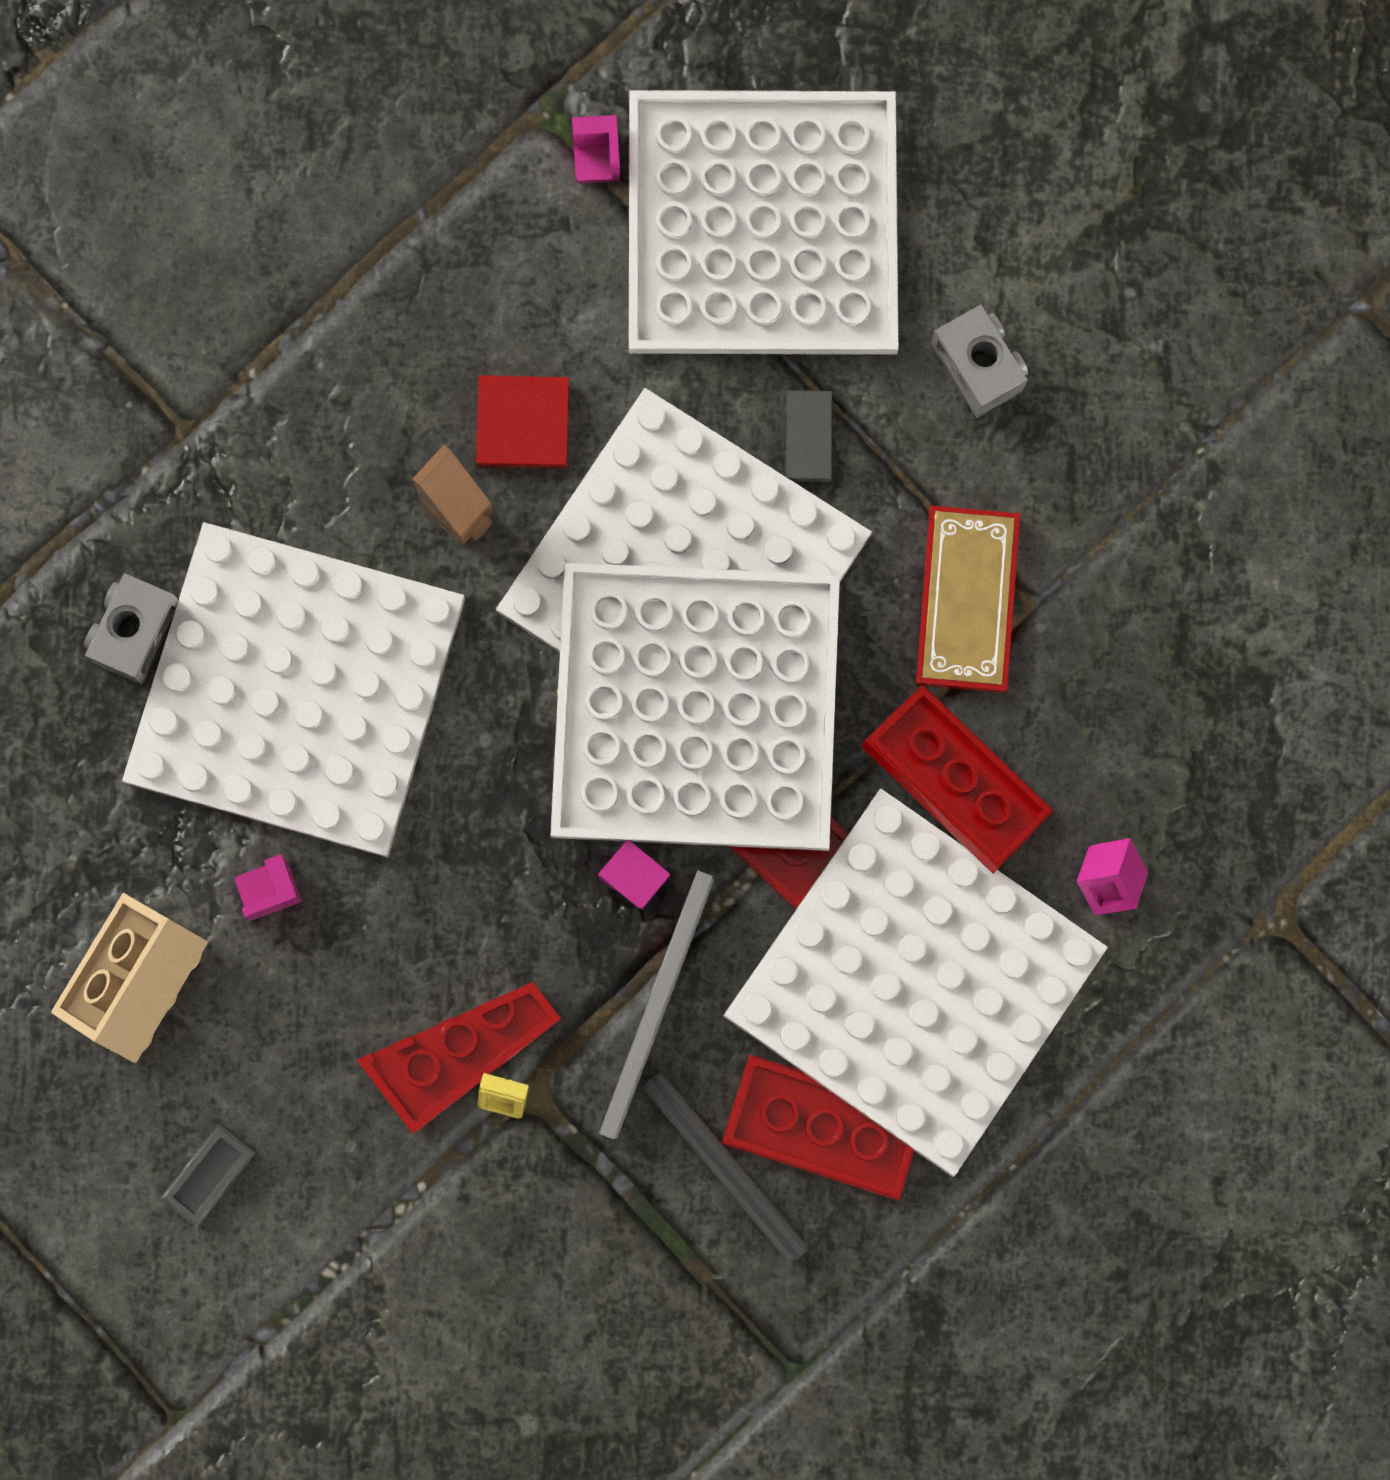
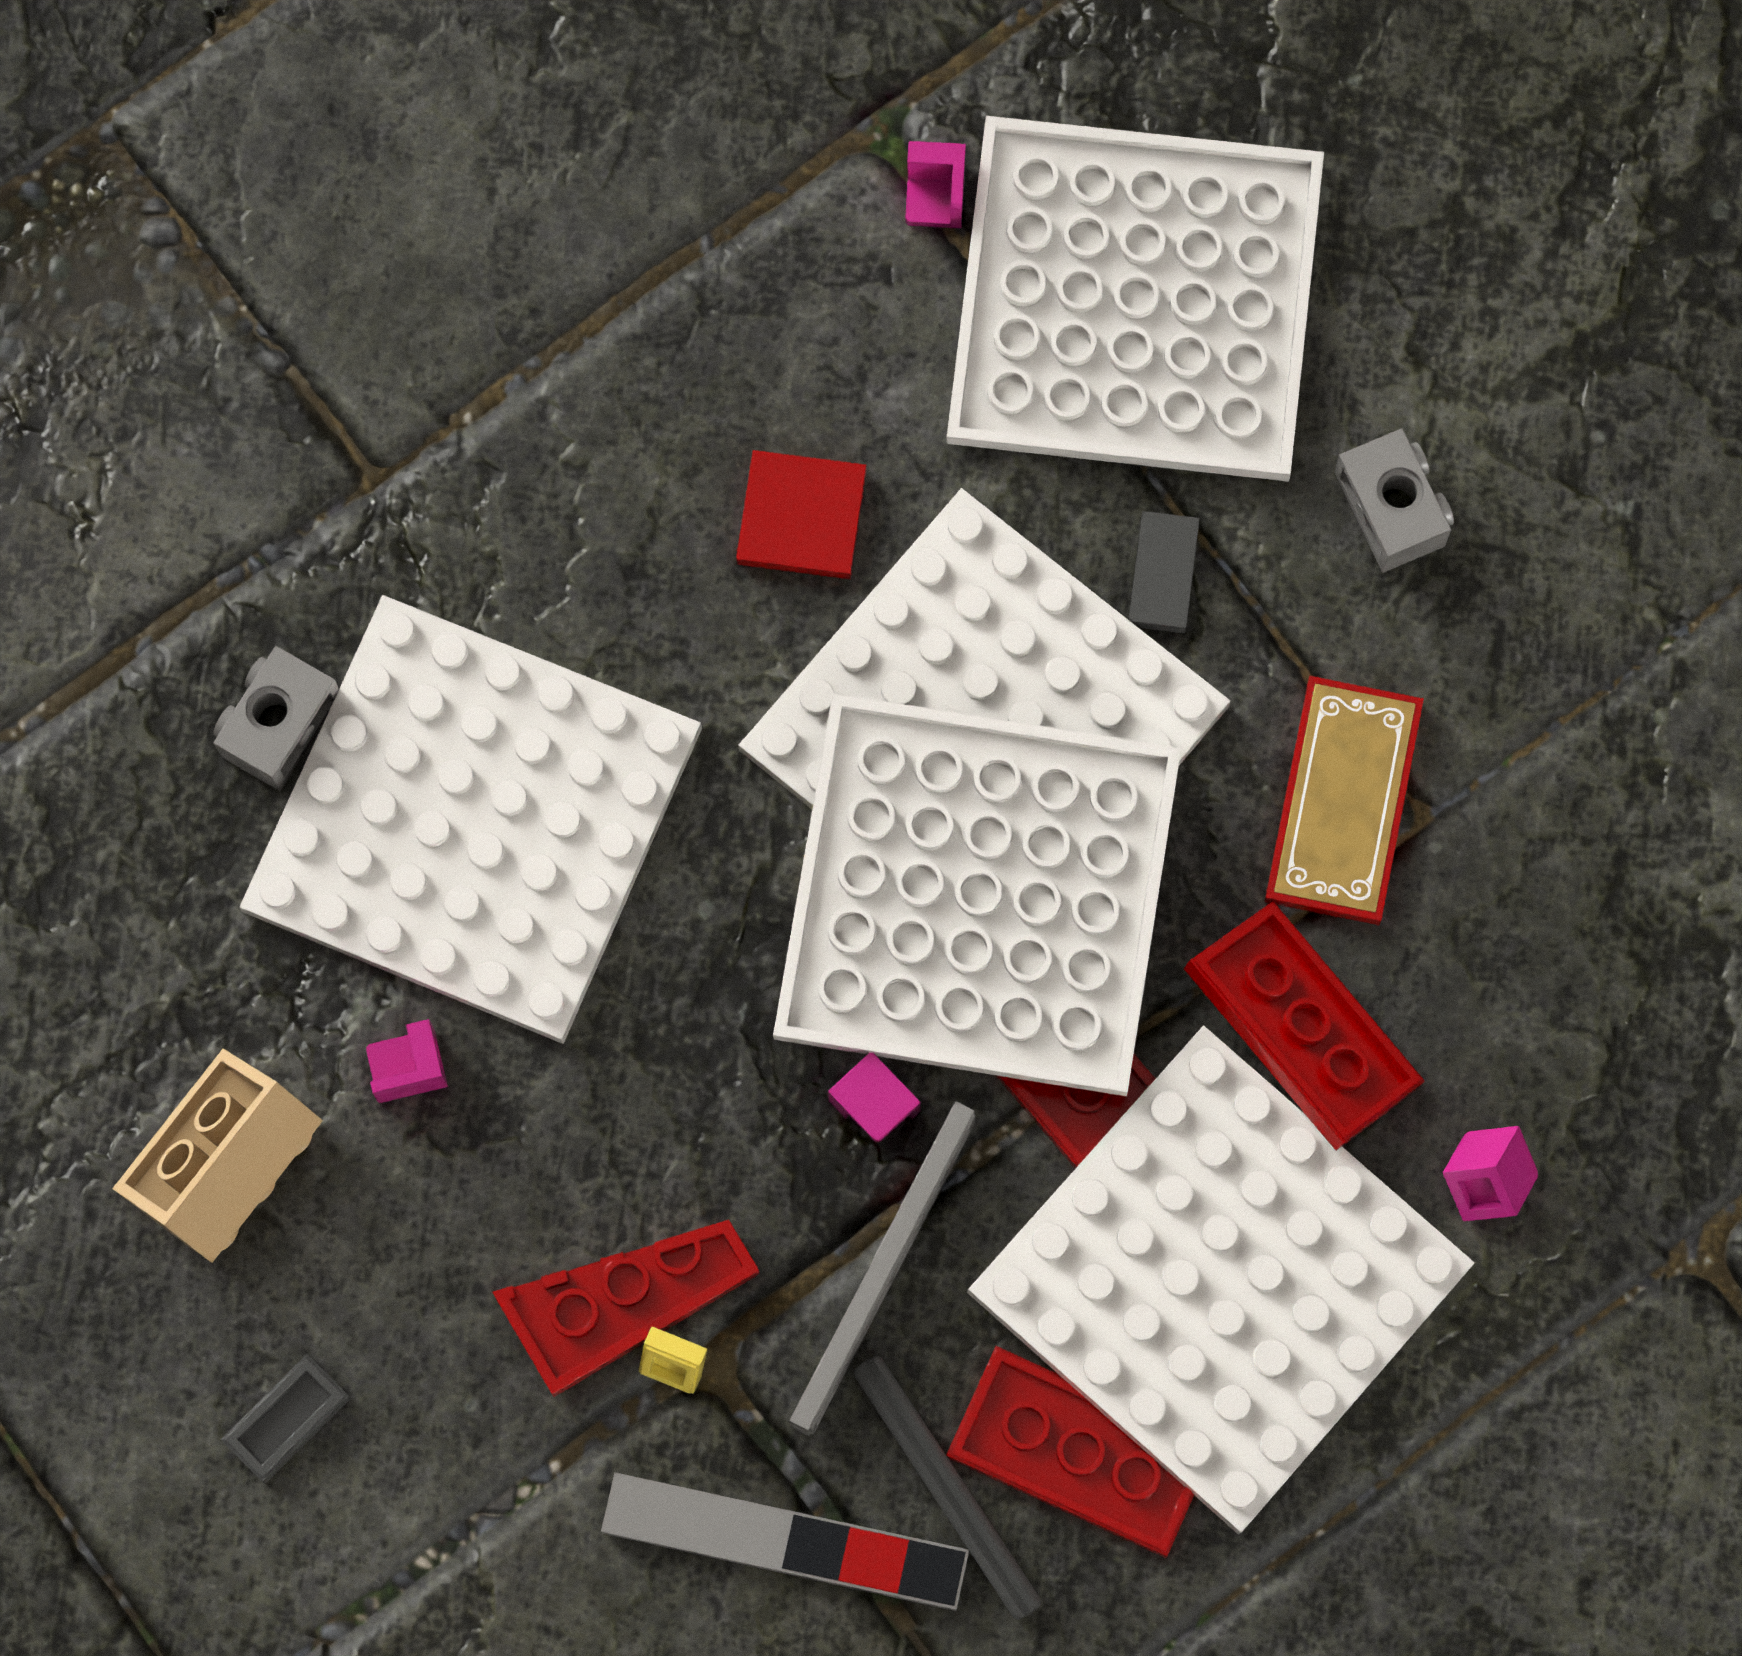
camera: 15 degrees right, 5 degrees down
medium nougat slope [412,445,493,545] -> none
none -> tile [601,1472,969,1611]

